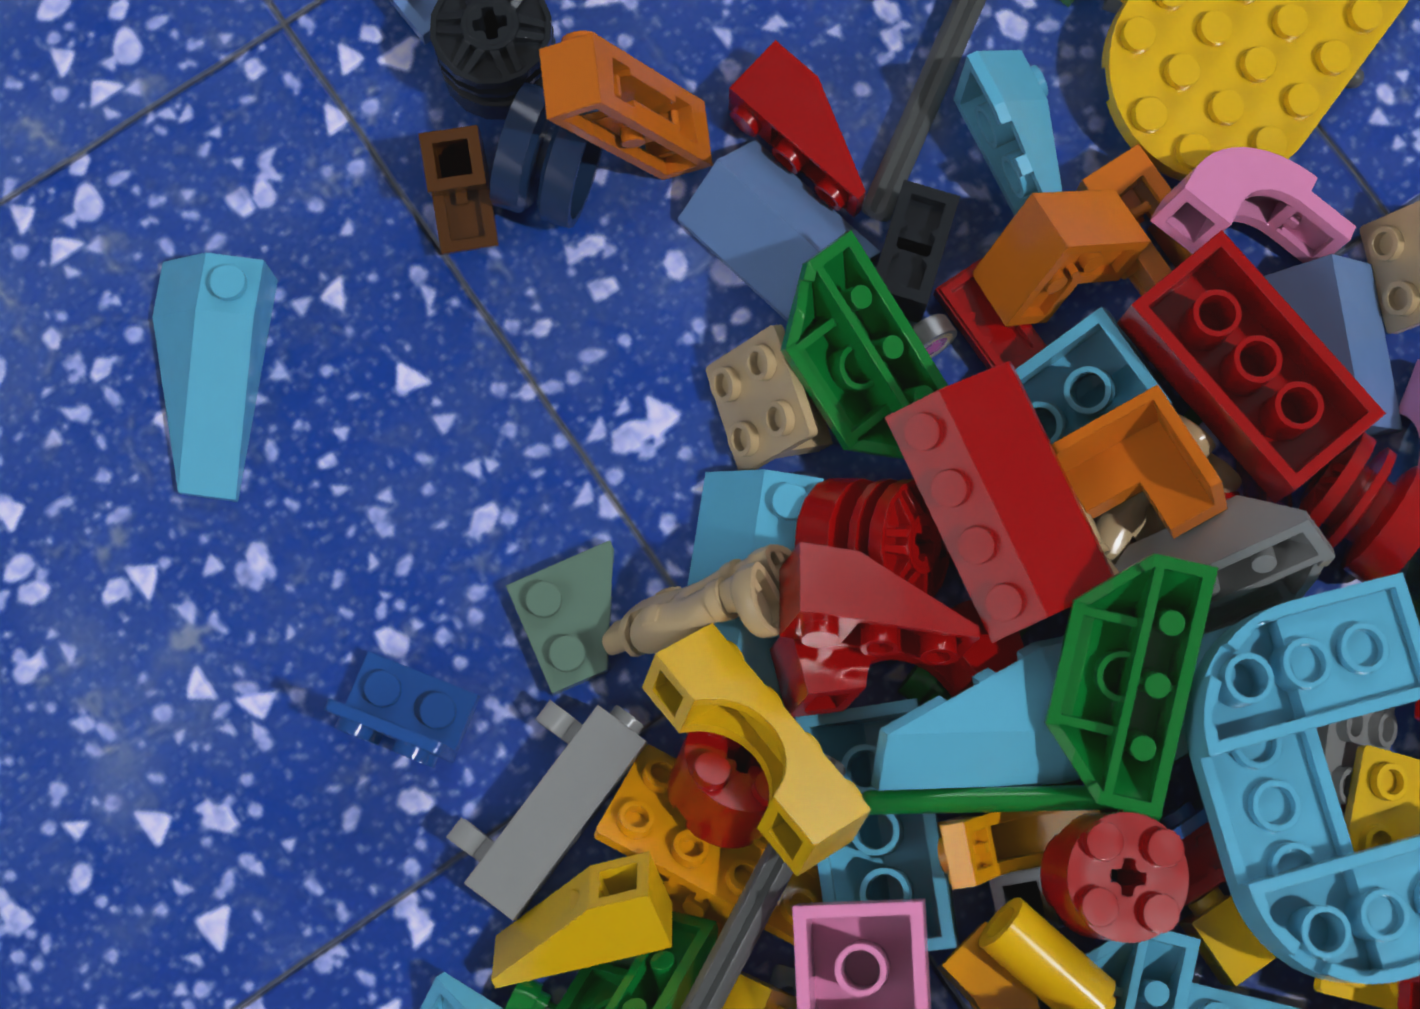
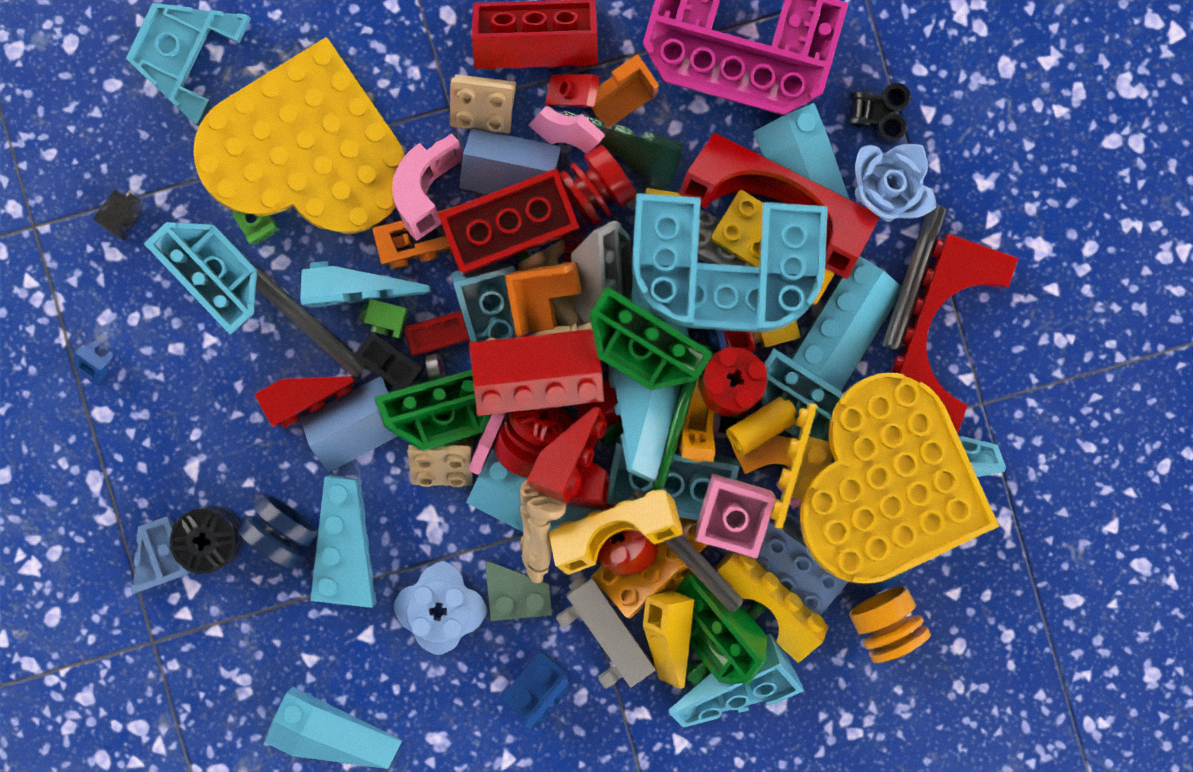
camera: 70 degrees left, 10 degrees up
reddish brown brick [418,125,500,255] -> none
orange brick [539,31,713,180] -> none
orange panel [973,189,1151,327] -> none
none -> medium azure wedge [310,475,377,608]
none -> bright green brick [360,299,409,339]
none -> light blue brick [393,561,488,655]
none -> bright pink tile [469,413,507,475]

